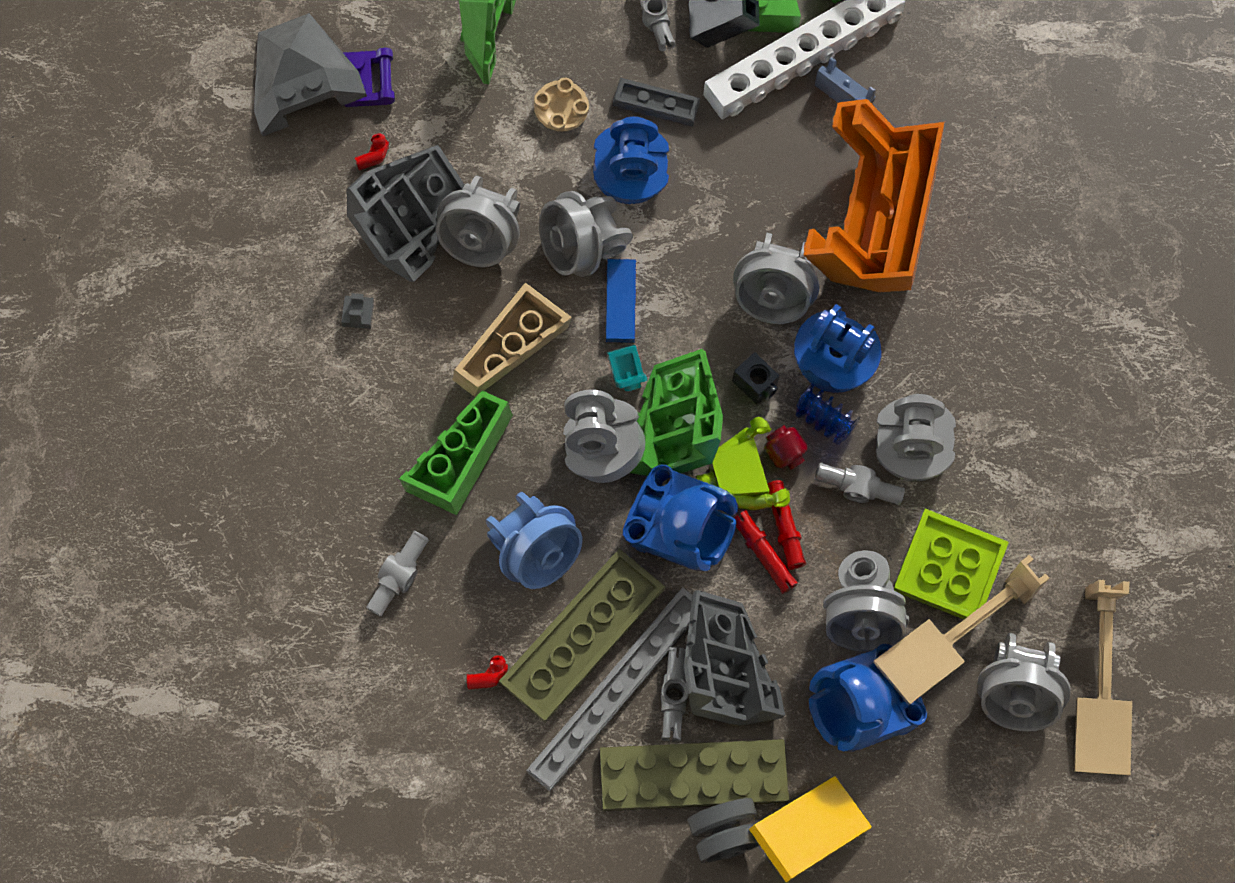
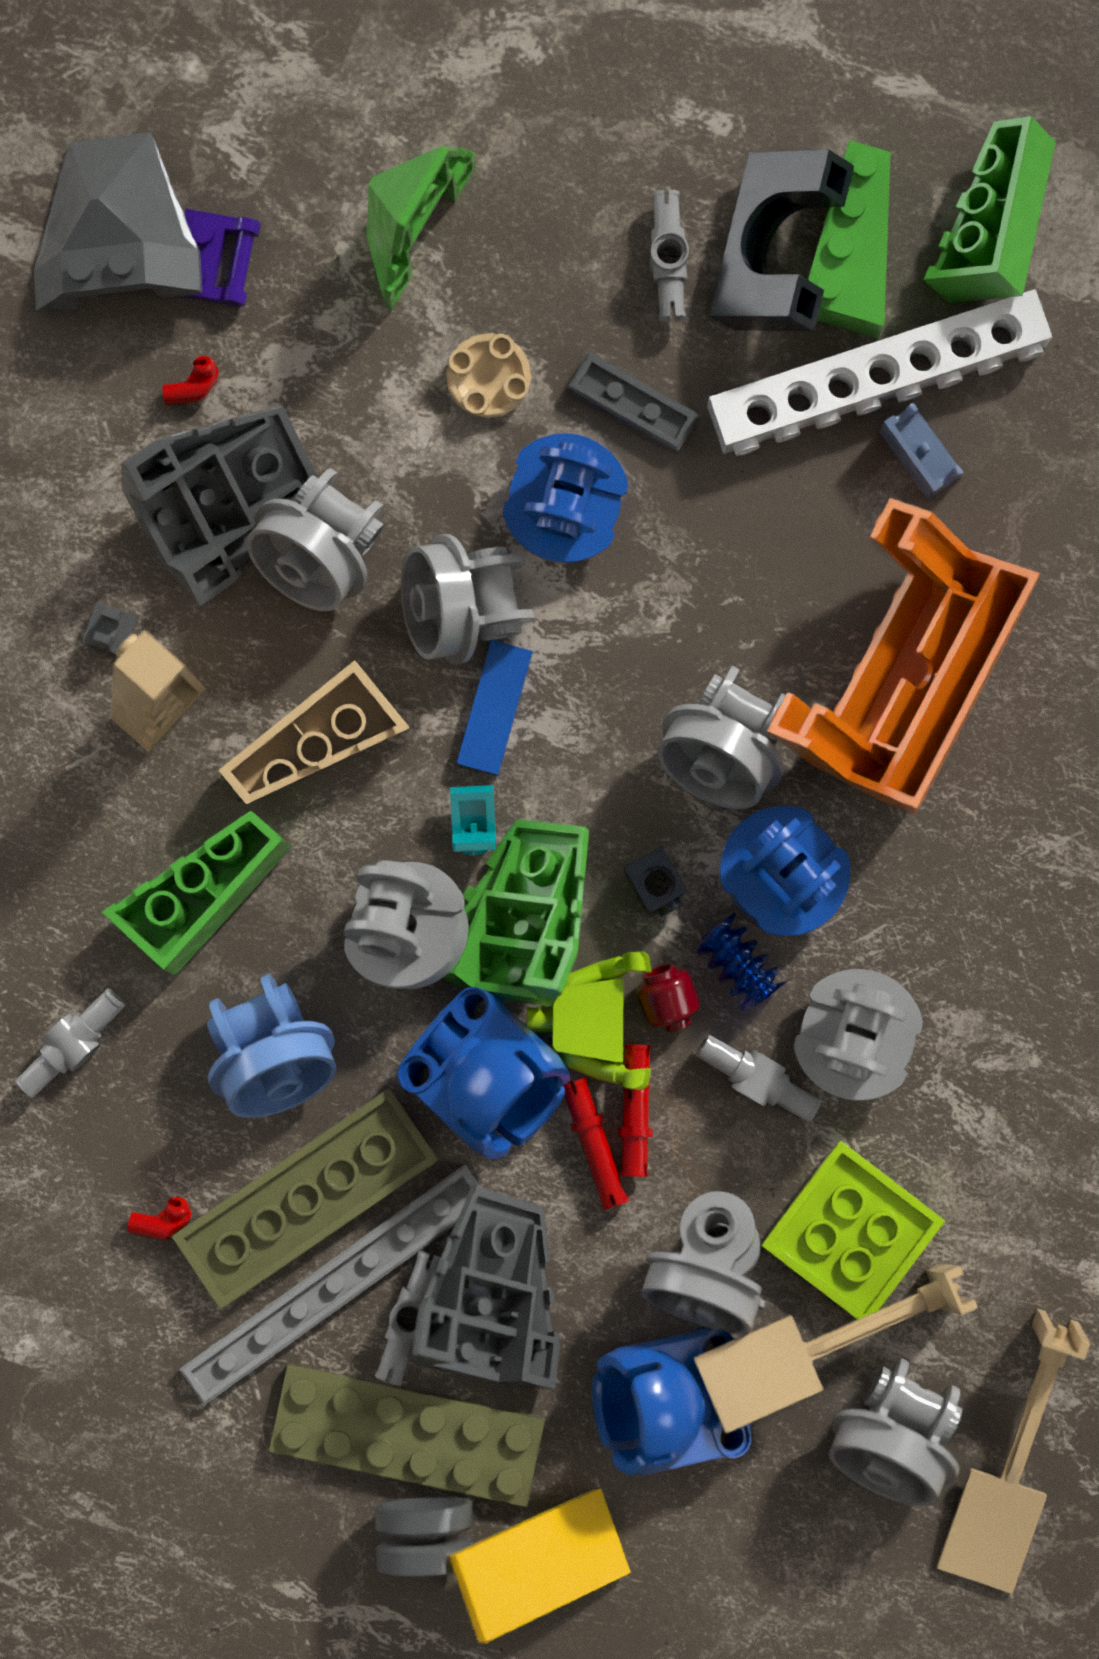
camera: 20 degrees right, 15 degrees up
none -> tan wedge [111,630,206,752]

